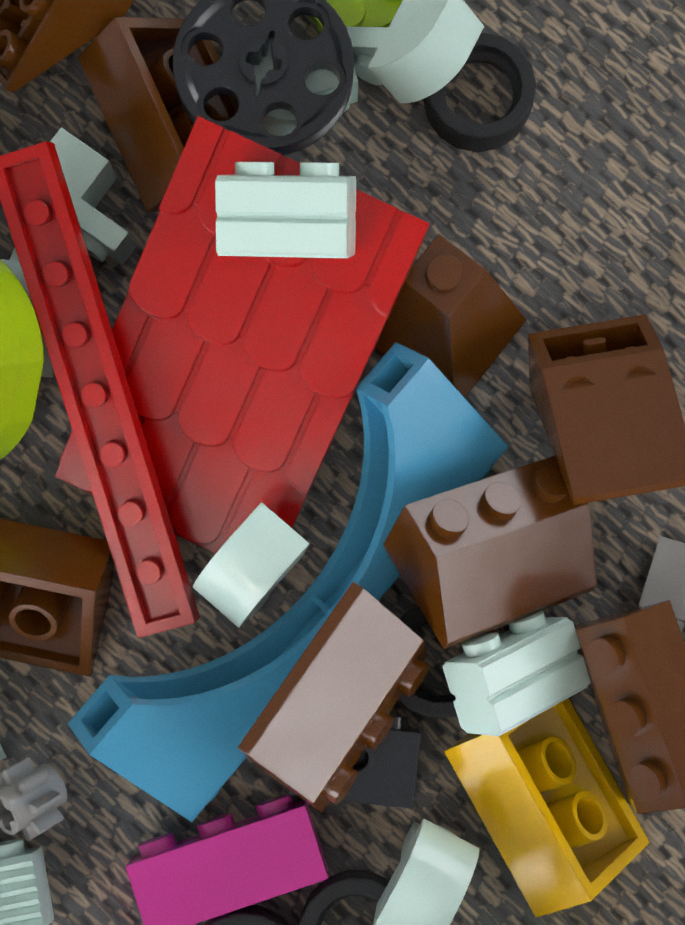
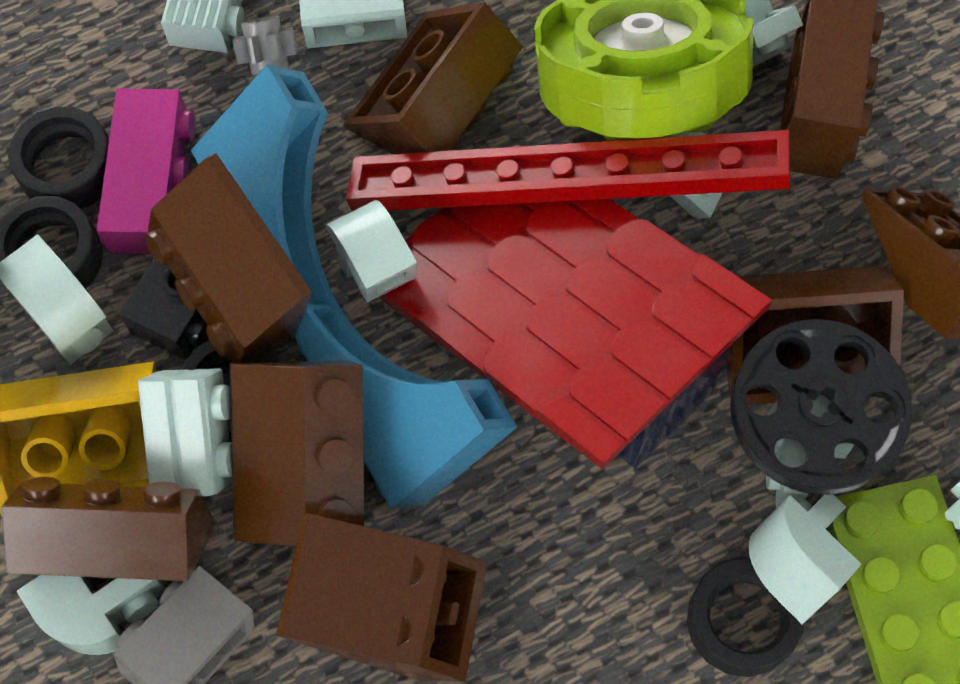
camera: 115 degrees right, 15 degrees down
light aqua brick [50,127,136,265] -> none
light aqua brick [215,162,356,258] -> none
reddish brown slope [375,234,526,398] -> none

